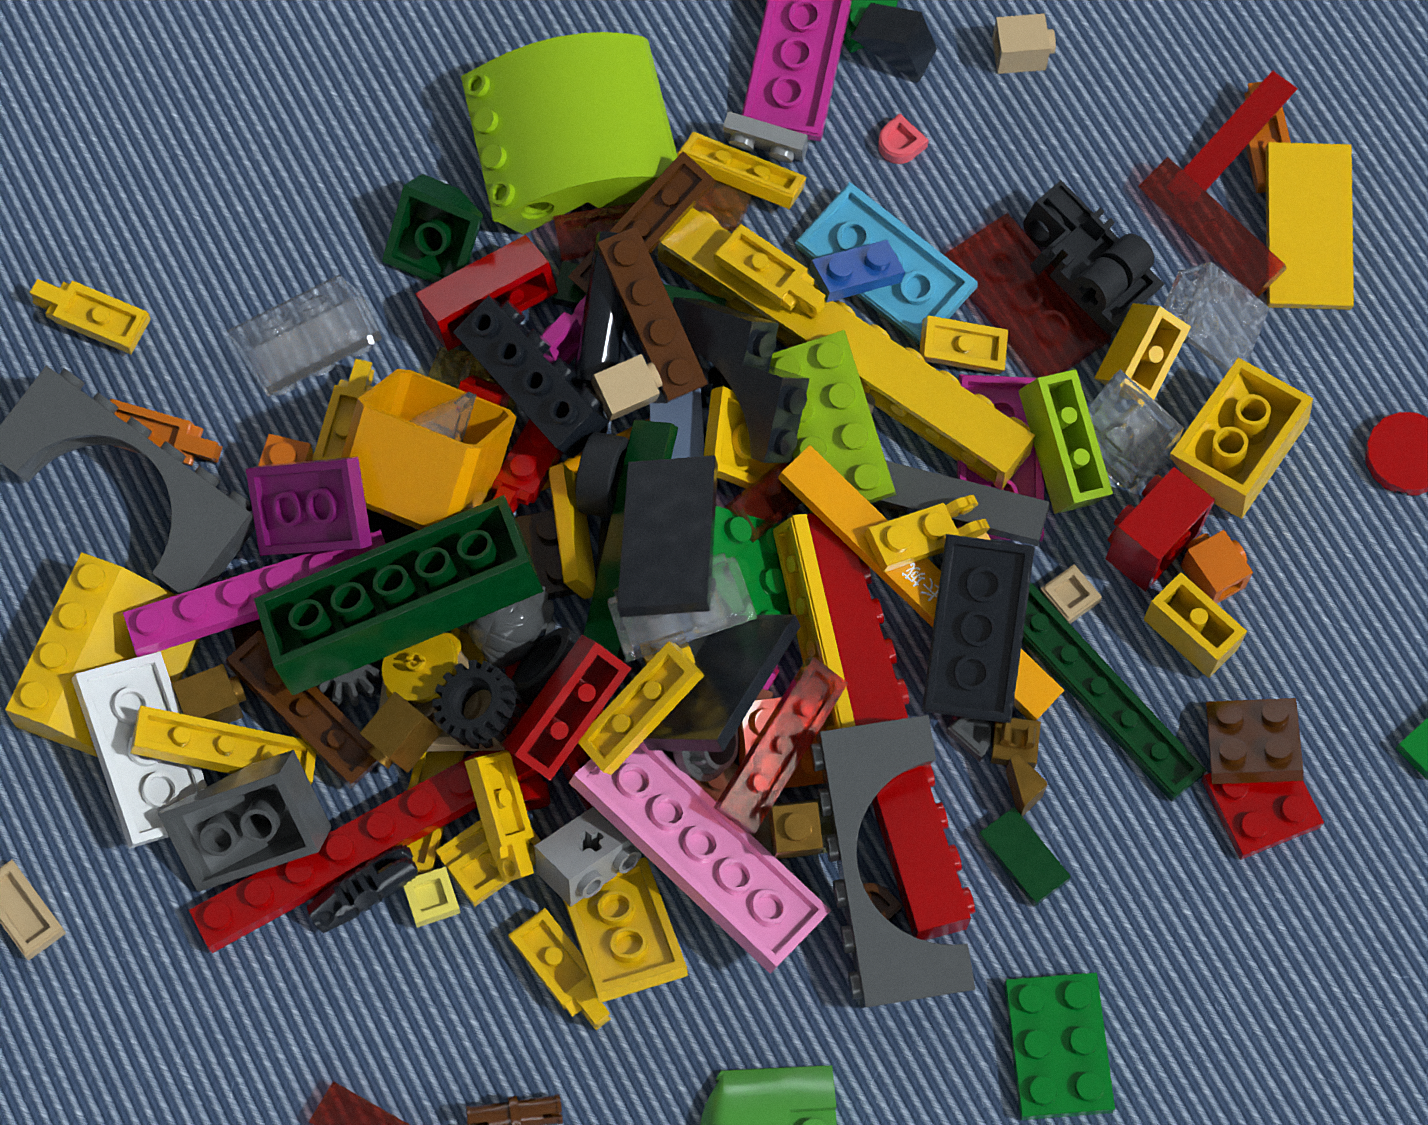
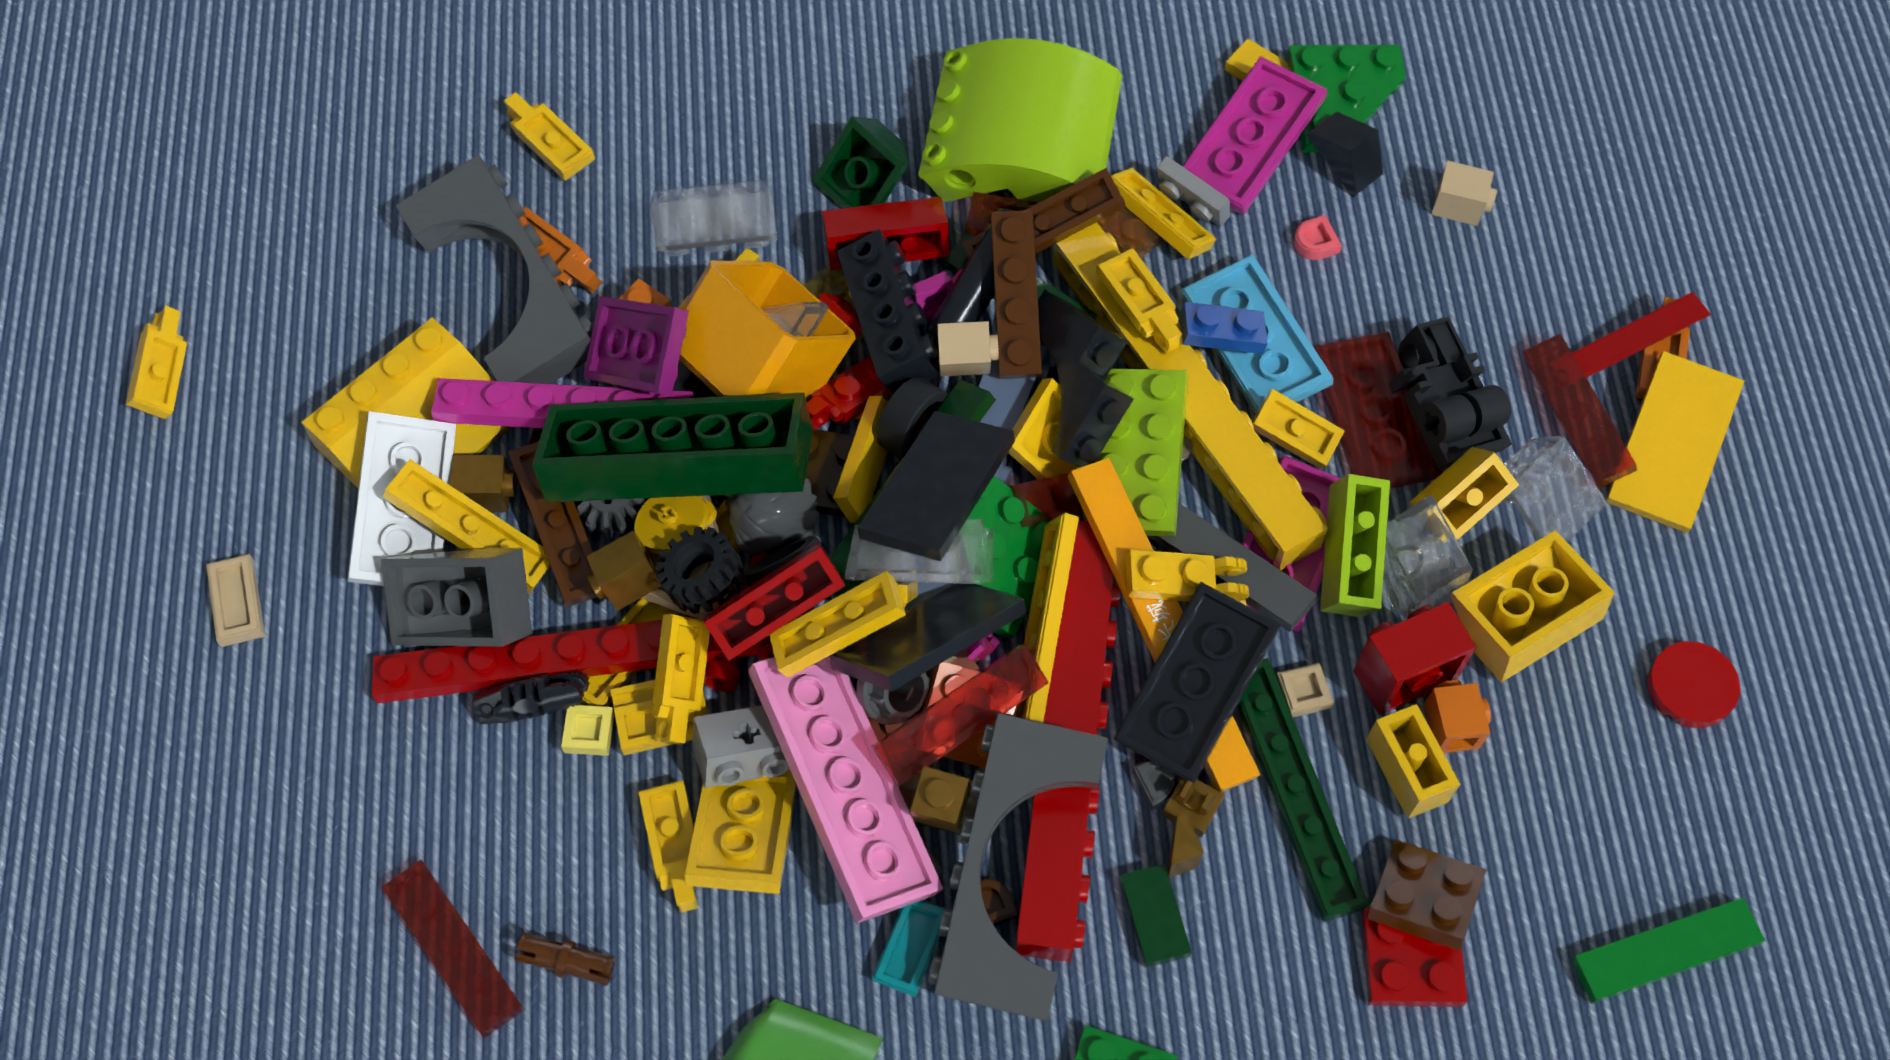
camera: 25 degrees right, 5 degrees down
none -> teal tile [871,900,945,998]

